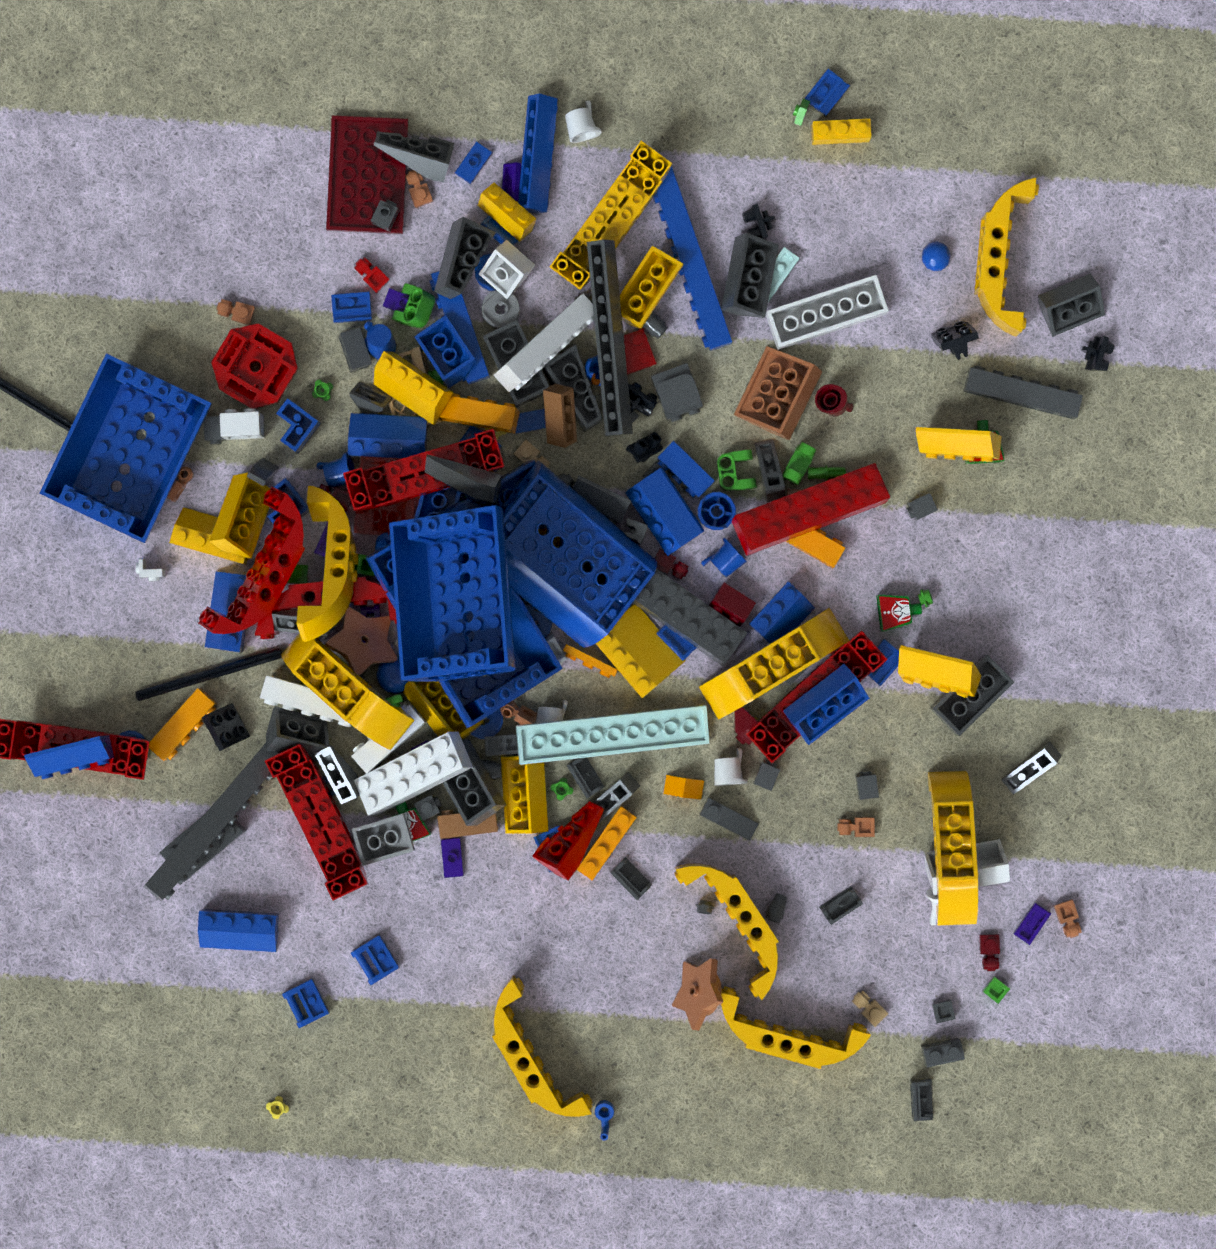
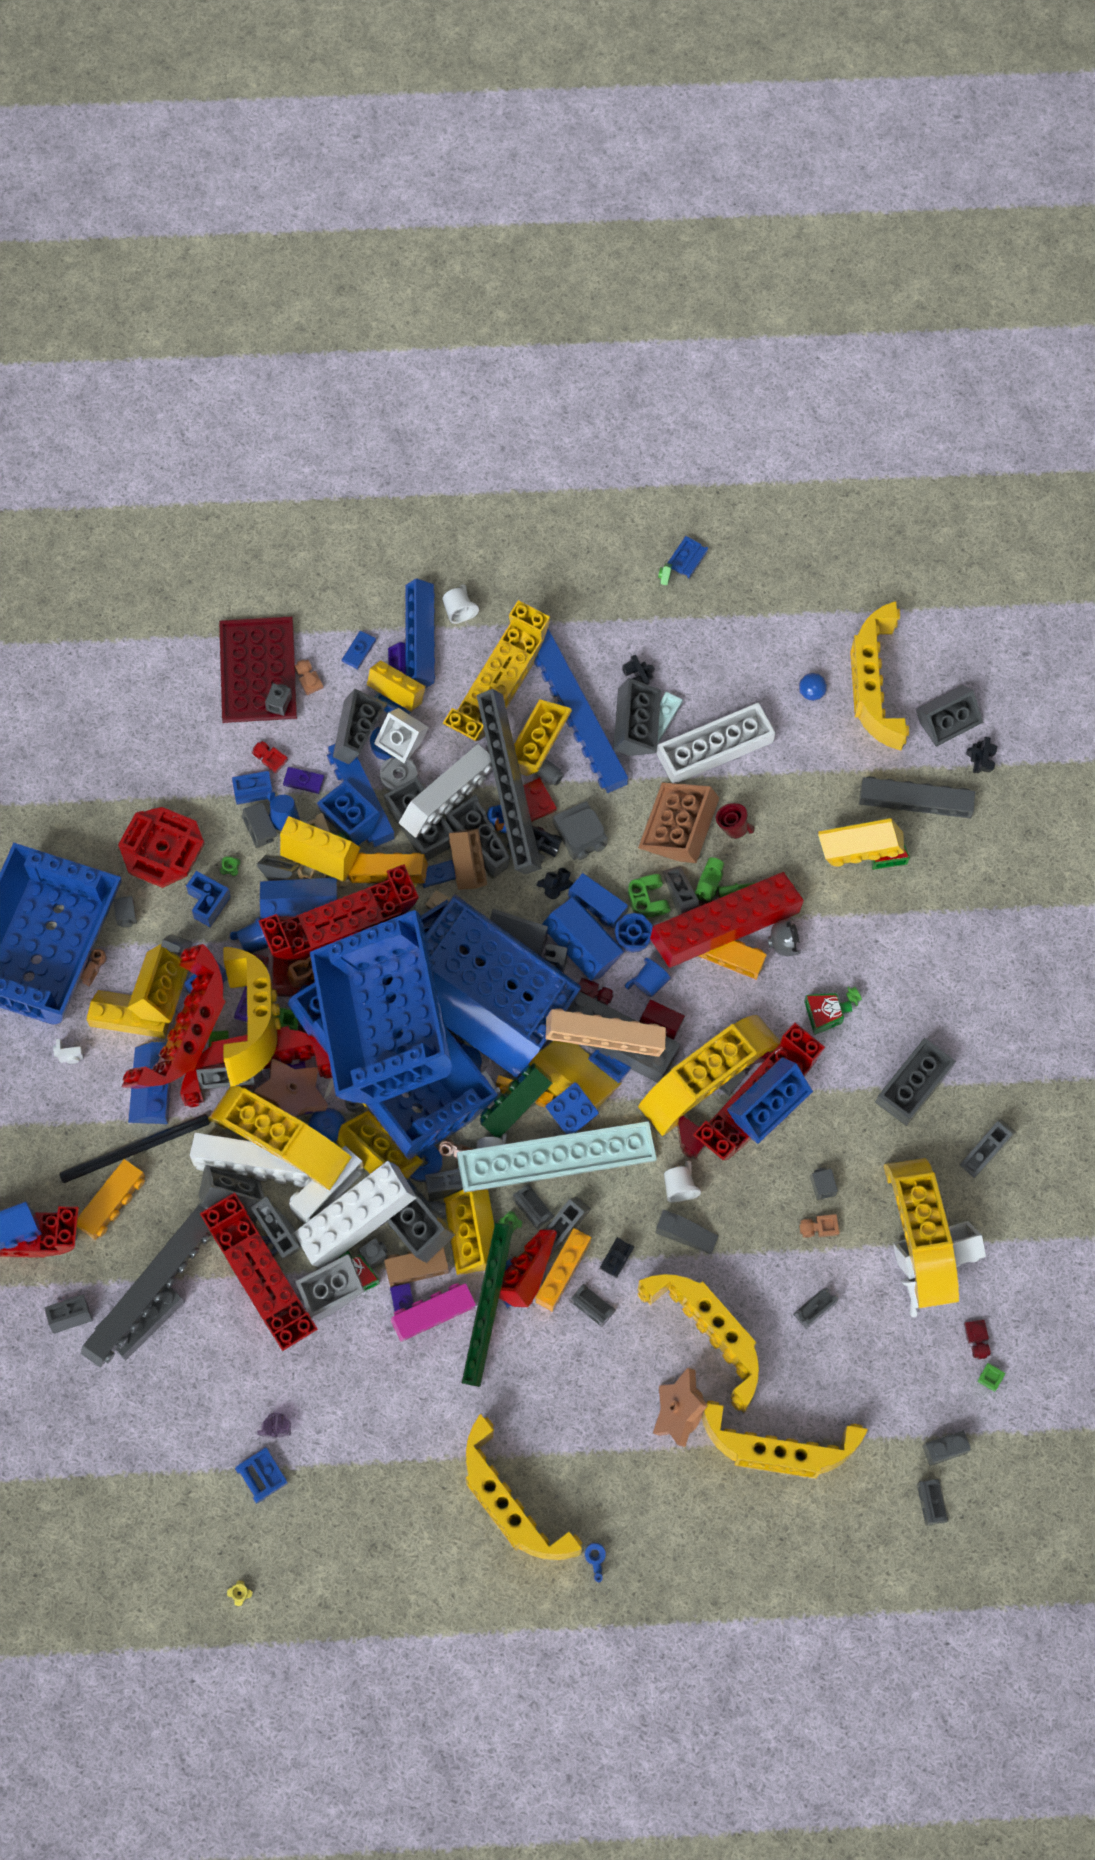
camera: 15 degrees left, 20 degrees down
blue slope [198,909,279,952] -> none
black plate [202,703,250,751] -> none
nougat plate [216,299,255,325] -> none
white brick [220,409,264,440] -> none
blue plate [351,935,400,986] -> none
dark grey wedge [374,131,454,183] -> none
bright green piece [391,283,435,328] -> none
dark grey wedge [425,454,502,506] -> none
light orange slope [663,775,704,800] -> none
dark grey plate [696,900,714,914] -> none
blue slope [748,581,815,644] -> none
dark grey brick [753,760,780,791] -> none
dark grey cone [765,893,787,923] -> none
yellow brick [811,119,871,145] -> none
tan plate [852,990,888,1027] -> none
blue plate [868,639,899,686] -> none
yellow slope [898,645,981,697] -> none
dark grey brick [906,493,938,521] -> none
black plate [931,321,979,360] -> none
dark grey plate [932,1000,956,1024] -> none
dark purple plate [1013,902,1051,945] -> none
nougat plate [1053,899,1082,938] -> none
none -> dark grey hinge [44,1294,93,1334]
none -> clear purple piece [257,1413,291,1438]
none -> reddish brown brick [287,957,315,988]
none -> dark pink brick [390,1283,476,1342]
none -> dark green tile [461,1223,514,1387]
none -> dark green brick [480,1063,553,1138]
none -> blue bracket [545,1083,599,1135]
none -> light nougat brick [546,1009,666,1057]
none -> black hips [599,1237,635,1278]
none -> dark grey cylinder [768,917,801,957]

